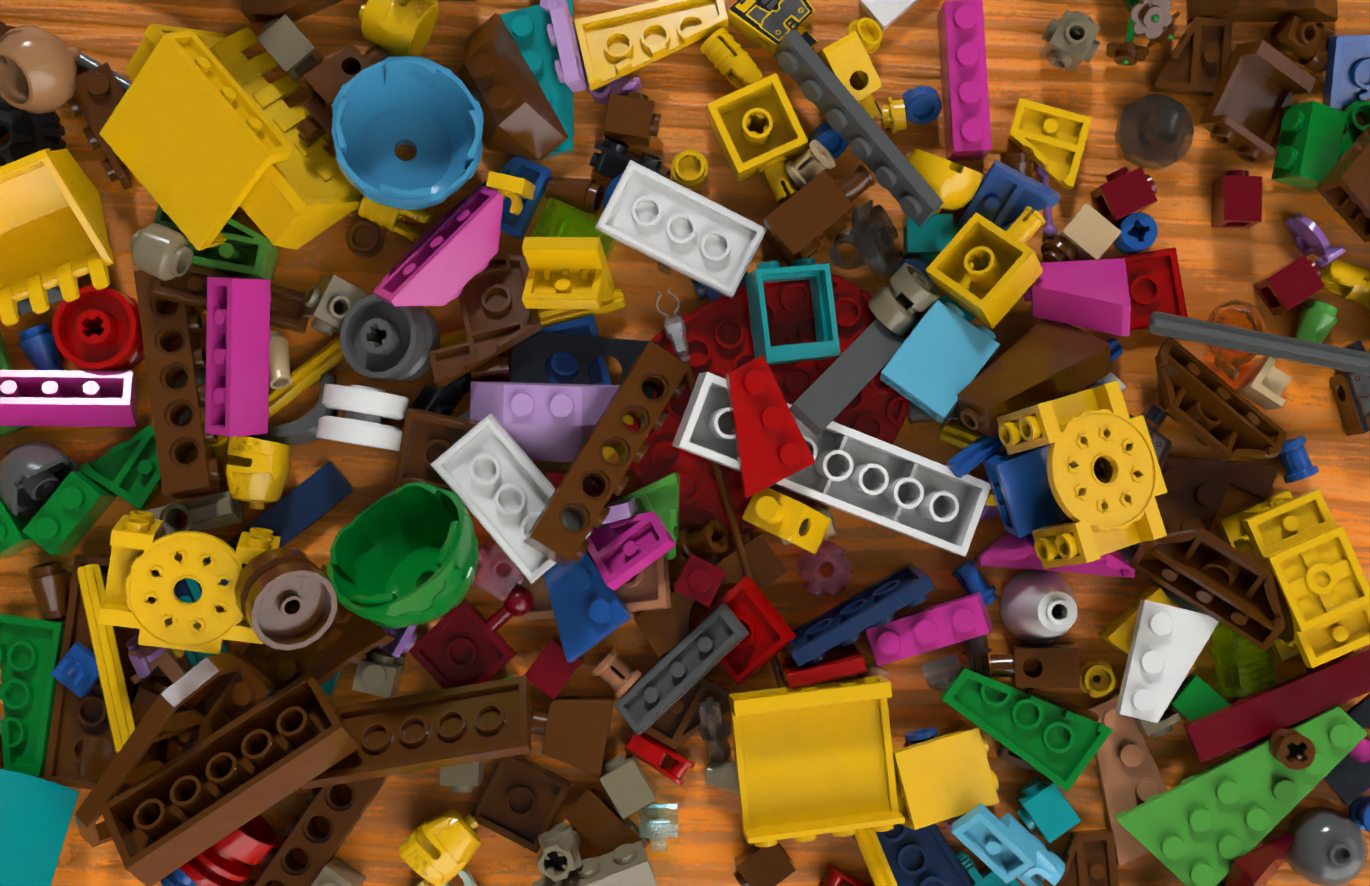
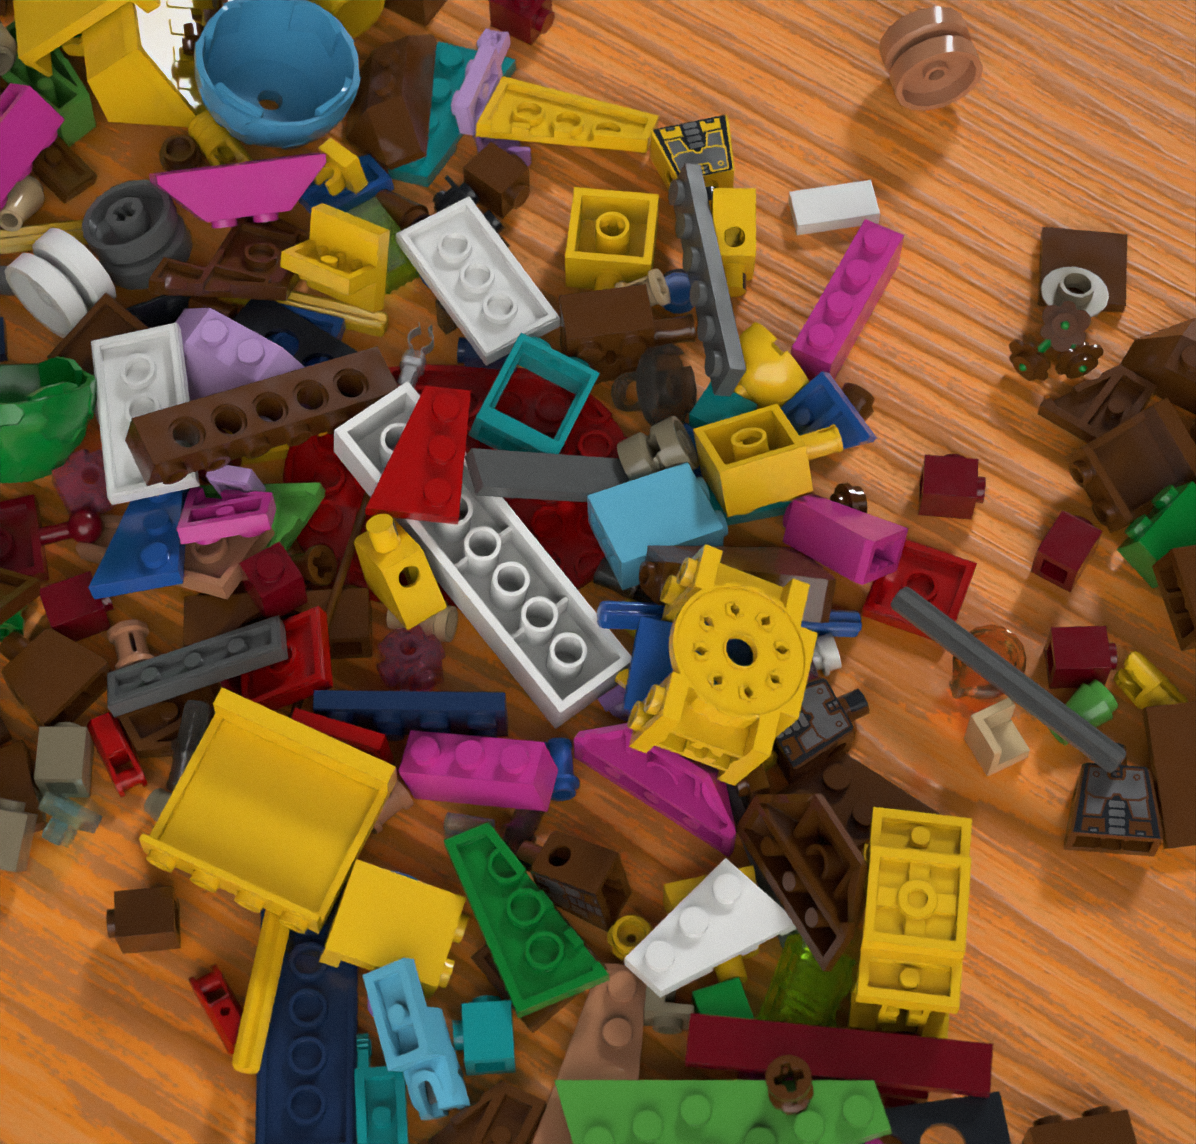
camera: 30 degrees right, 25 degrees down
dark tan brick [302,274,367,336] -> none
yellow plate [671,149,708,188] -> none
yellow hinge [700,27,763,90] -> none
yellow plate [846,17,883,55] -> none
yellow plate [881,97,907,134] -> none
blue tile [902,86,942,125] -> none
white cone [1000,569,1078,644] -> none
yellow wing [1007,98,1092,190] -> none
medium lavender hinge [1035,165,1058,239] -> none
dark tan brick [1039,10,1101,73] -> none
tan panel [1056,204,1122,261] -> none
blue wheel [1113,212,1158,255] -> none
clear smoke tile [1115,94,1194,171] -> none
reddish brown wedge [1155,337,1287,461] -> none
blue bush [1278,436,1319,483] -> none
medium lavender piece [1284,212,1346,267] -> none

